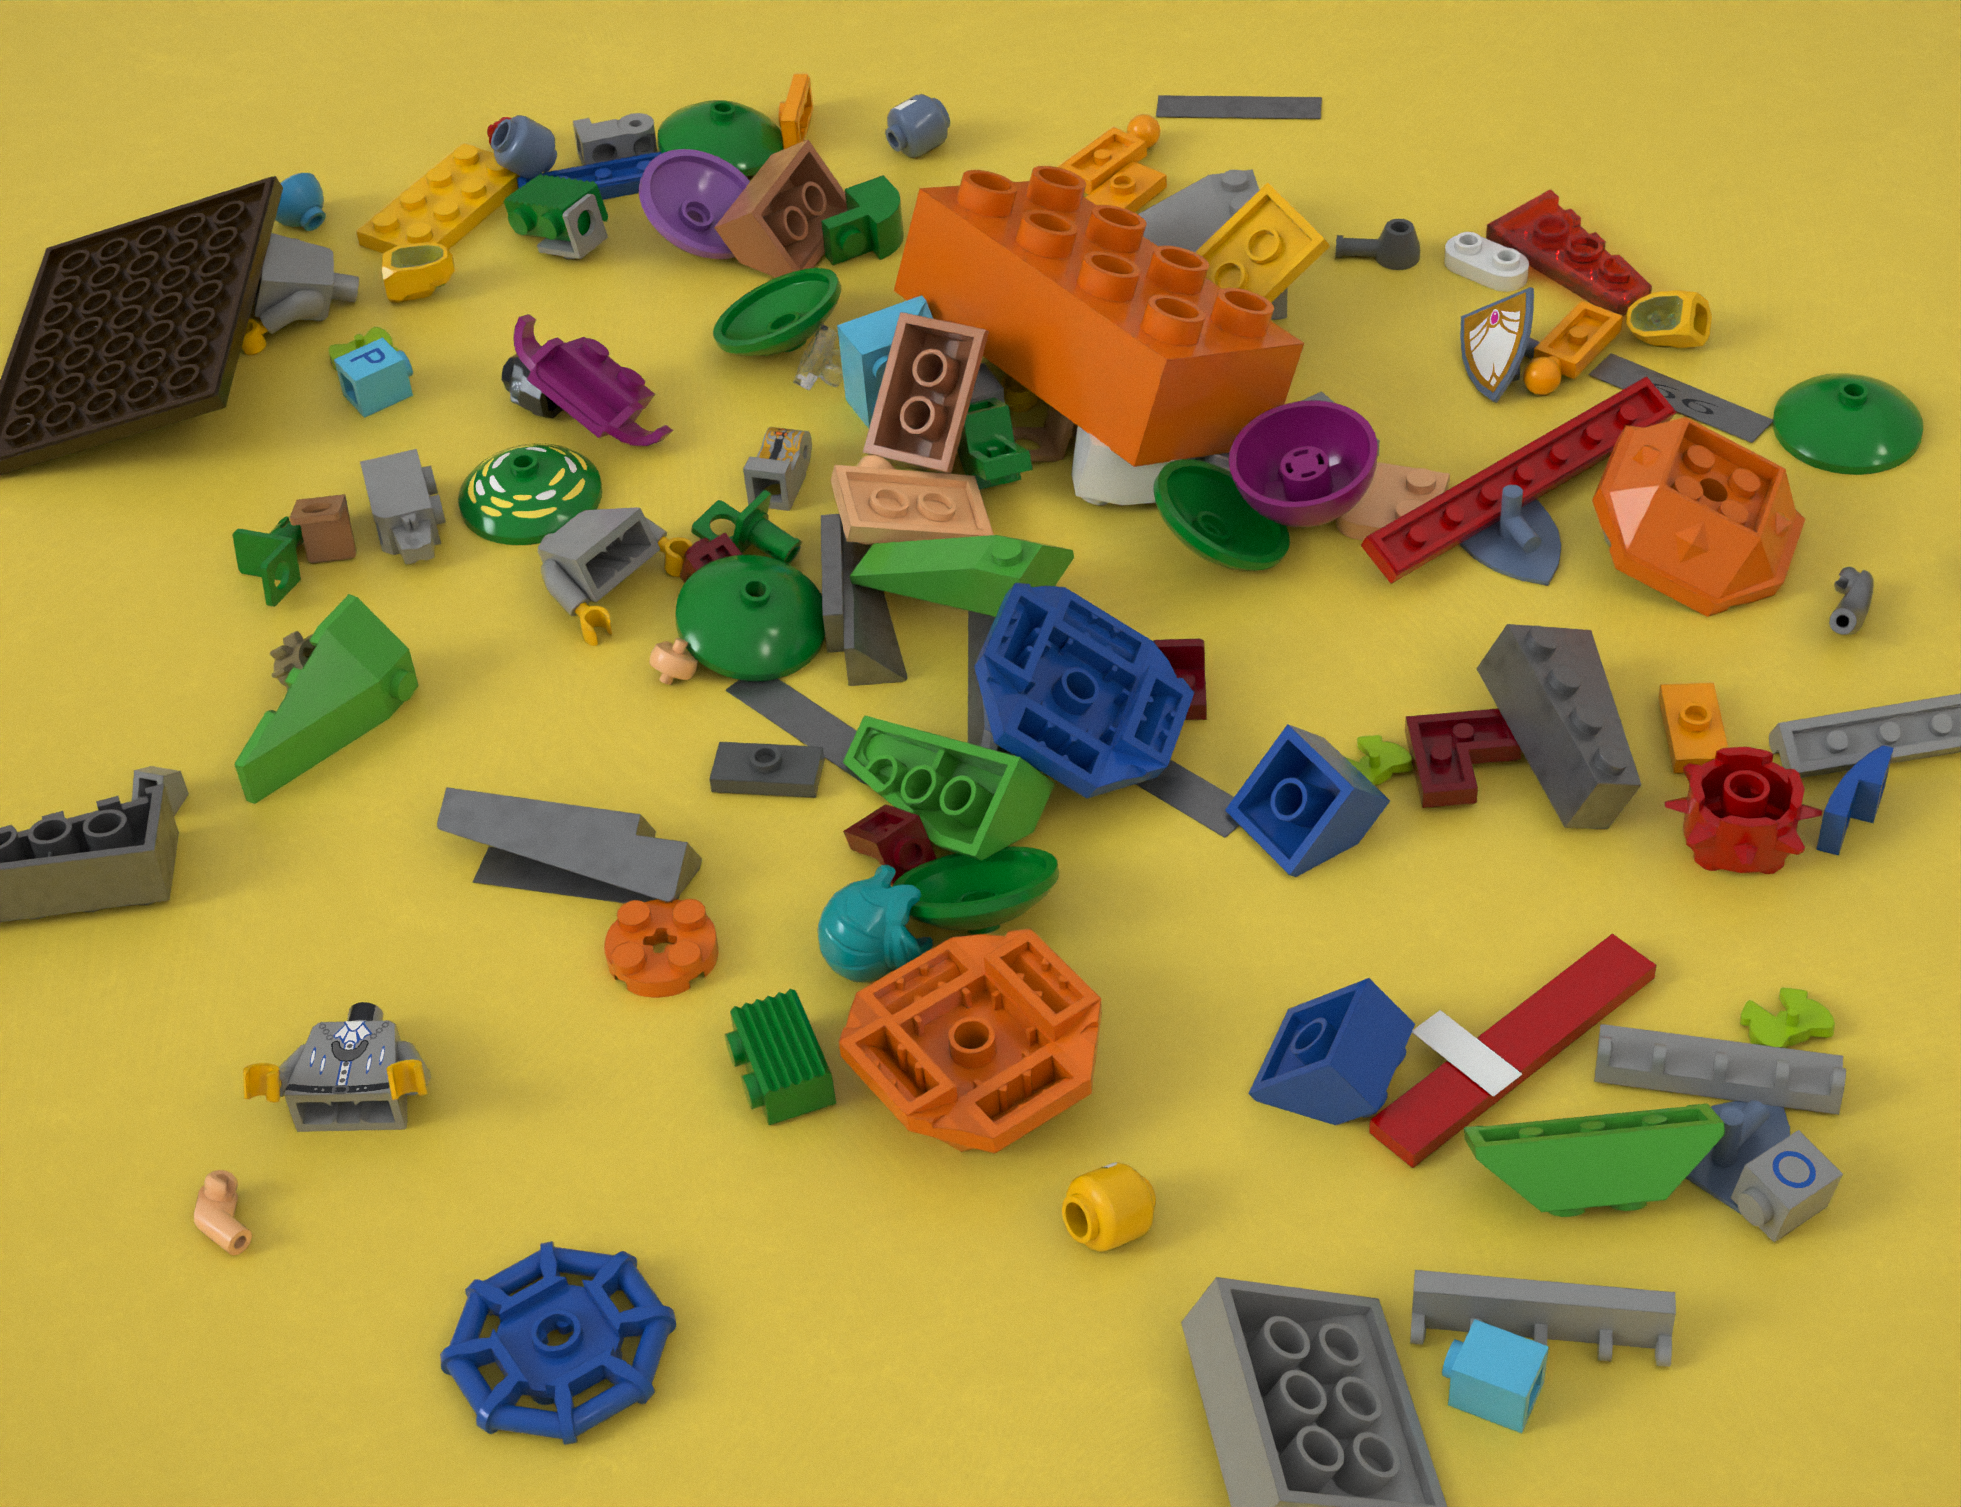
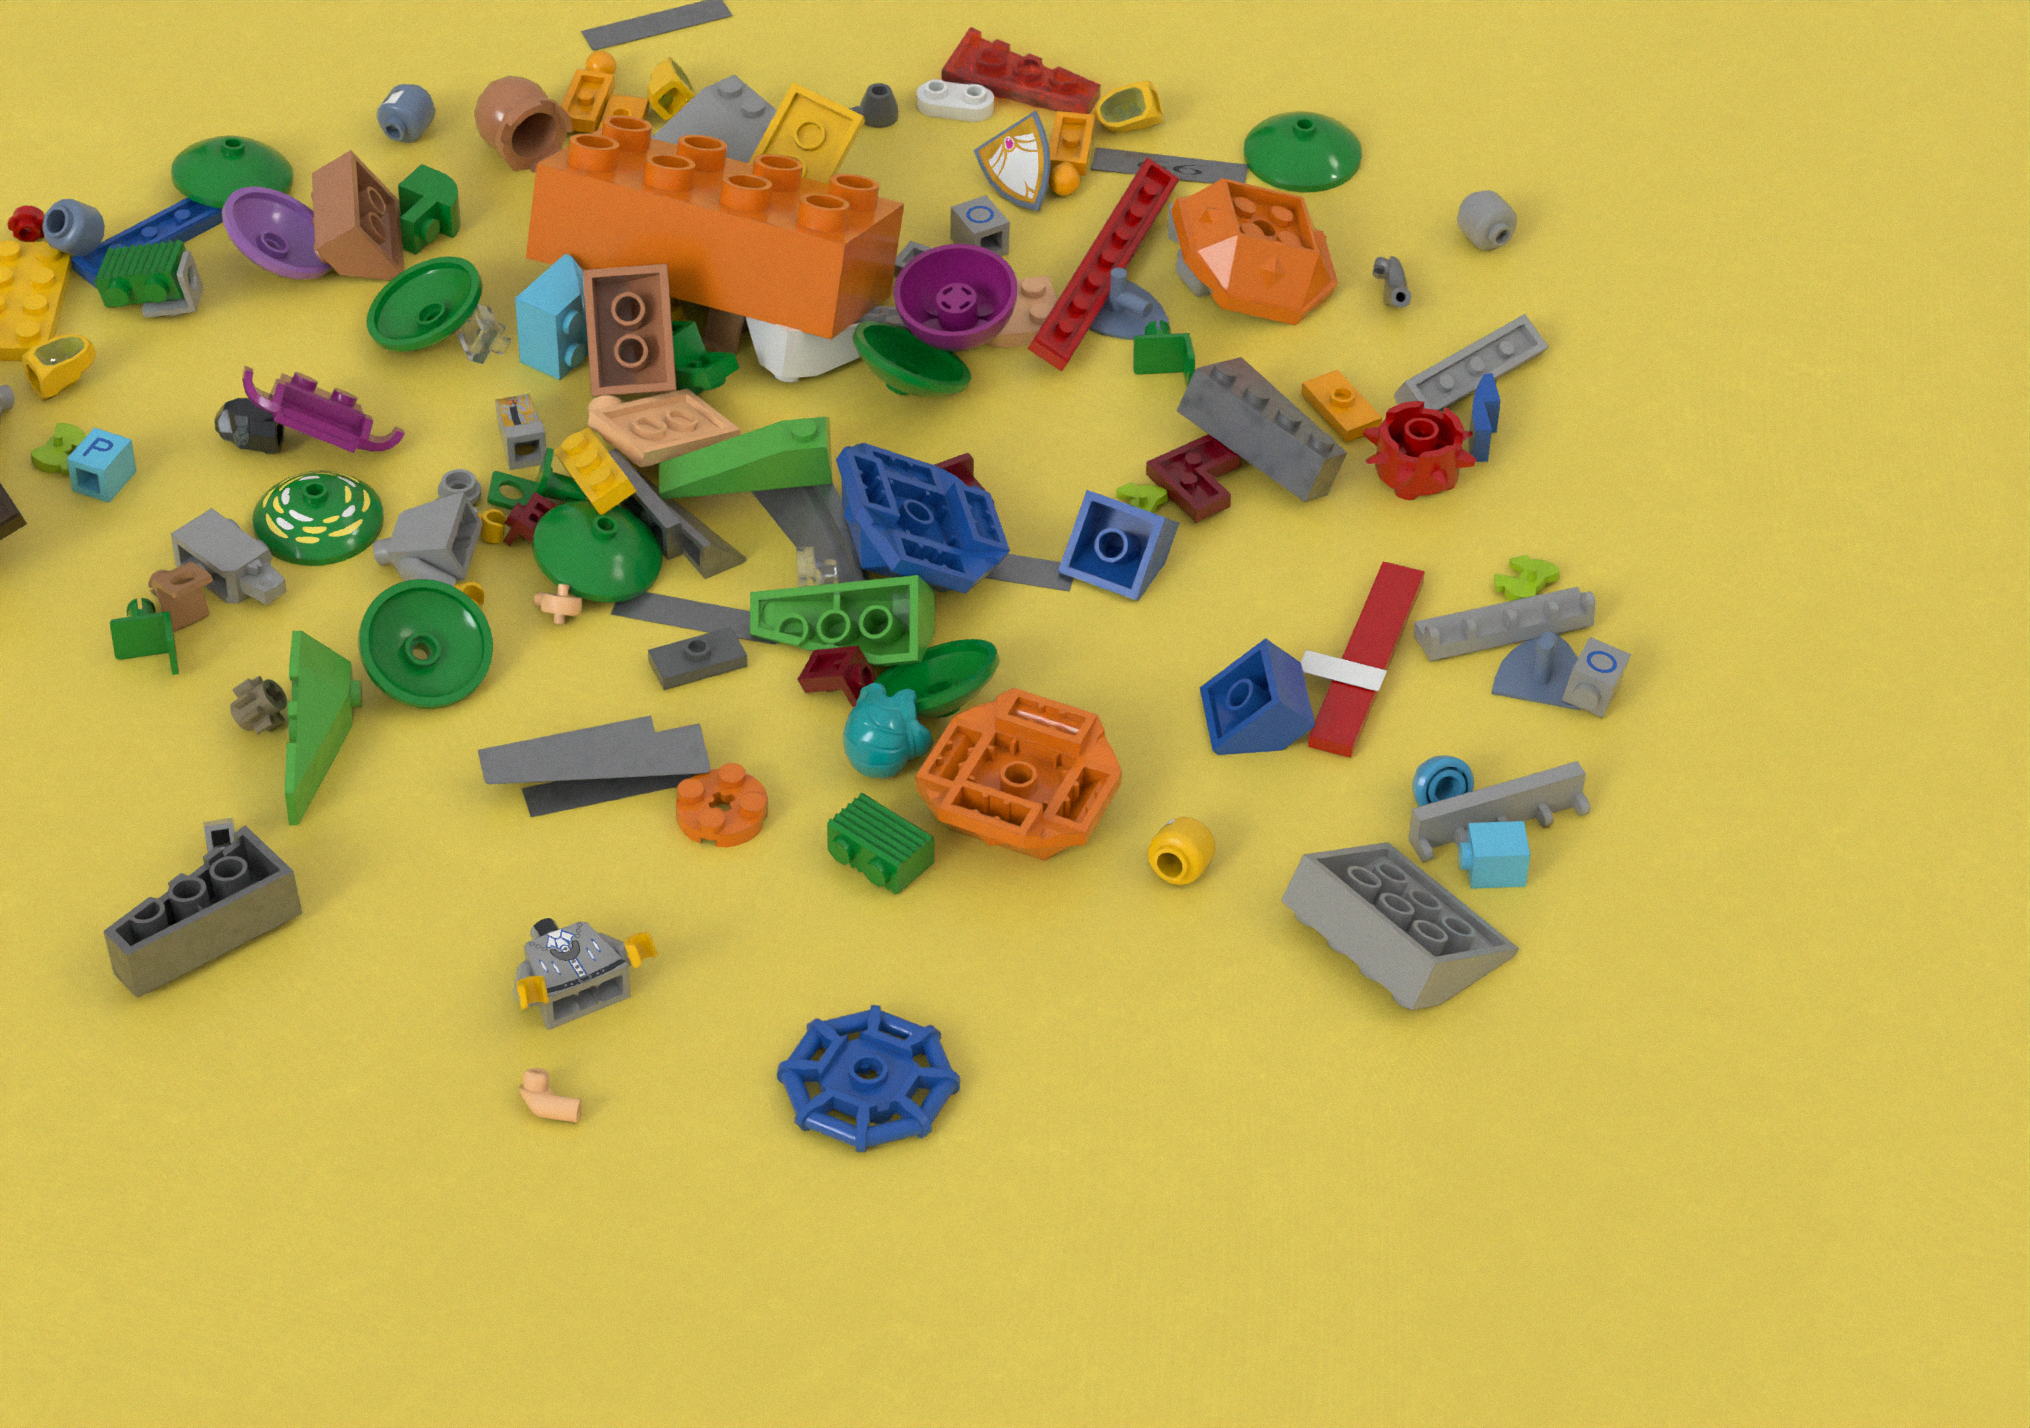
camera: 35 degrees left, 0 degrees up
light grey leg [573,113,657,166] -> none
light orange plate [779,74,814,149] -> none
bright green wedge [1464,1103,1725,1217] -> none
none -> green dish [358,579,493,709]
none -> light grey plate [438,469,481,504]
none -> nougat tile [474,76,573,173]
none -> yellow plate [554,427,636,515]
none -> yellow rock [647,57,697,120]
none -> clear tile [796,547,838,587]
none -> light grey brick [950,195,1010,256]
none -> green bracket [1133,320,1195,387]
none -> dark azure brick [1412,755,1474,807]

